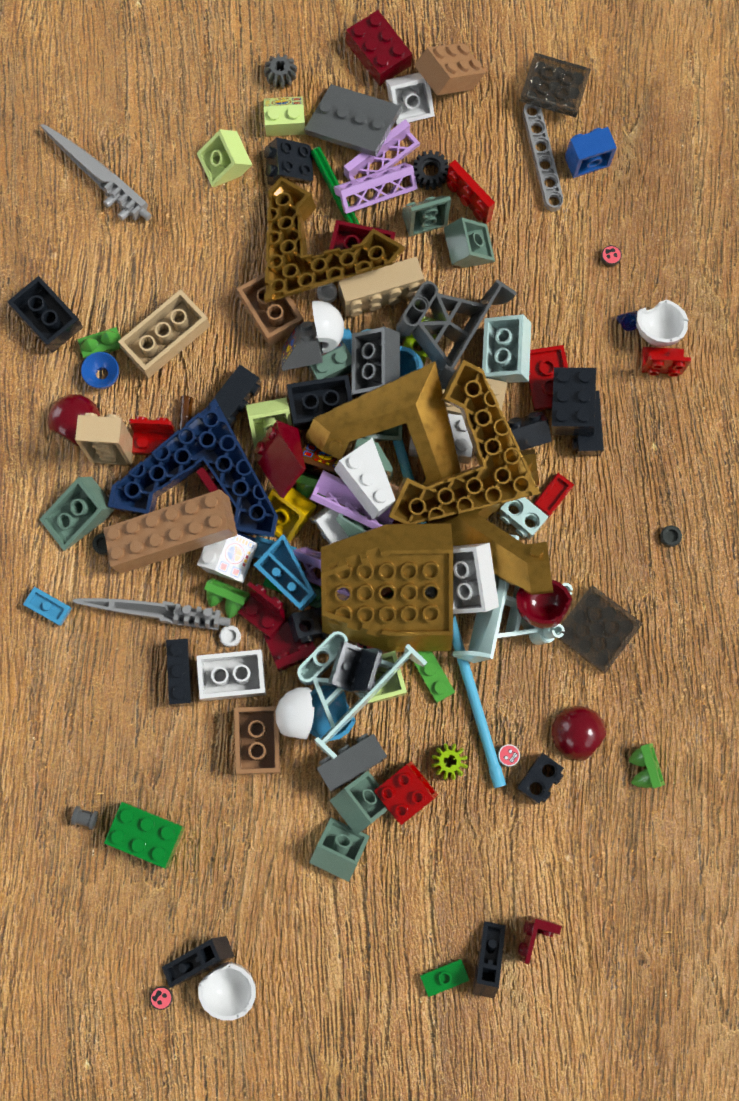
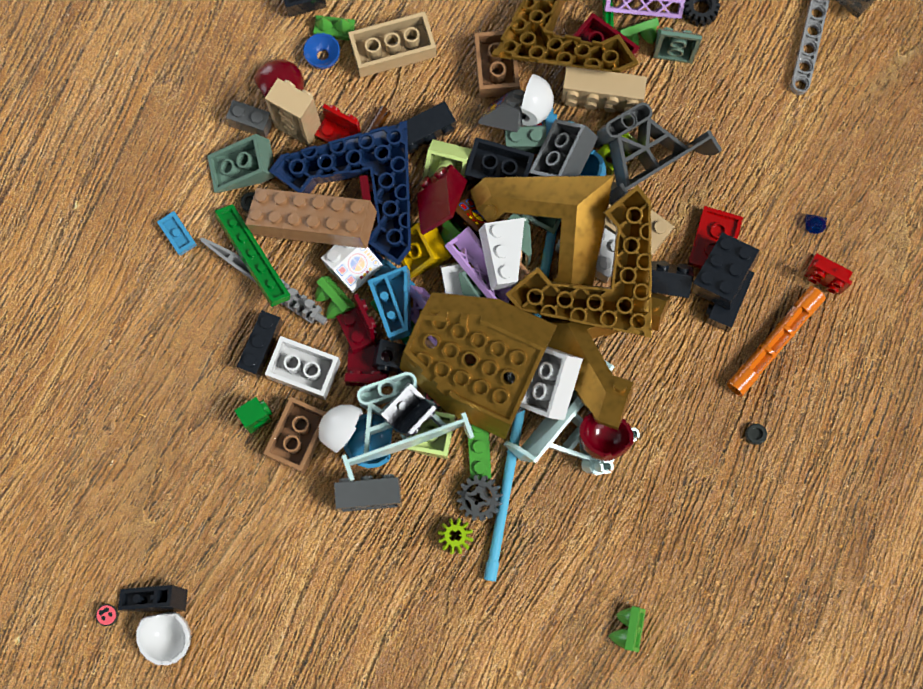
camera: 30 degrees right, 0 degrees up
dark grey bush [71,806,98,830] -> none
green brick [104,802,185,869] -> none
white tile [219,625,241,647] -> none
sand green slope [309,818,370,882] -> none
white tile [317,283,337,303] -> none
sand green slope [329,771,388,835] -> none
red bracket [374,761,438,825] -> none
sand green slope [444,217,495,268] -> none
red plate [446,160,495,224] -> none
light aqua brick [482,314,531,383] -> none
light aqua brick [498,497,548,539] -> none
tile [498,744,520,767] -> none
black brick [516,753,564,804] -> none
red tile [534,473,574,518] -> none
dark red cylinder [552,706,607,761] -> none
clear smoke plate [557,585,643,674] -> none
blue brick [565,127,617,178] -> none
tile [601,245,622,267] -> none
white cylinder [636,300,689,347] -> none
none -> green plate [215,204,290,307]
none -> dark grey brick [226,100,273,138]
none -> green brick [234,397,272,434]
none -> dark grey gear [457,475,503,521]
none -> bright green tile [617,17,659,46]
none -> orange piece [726,286,826,397]

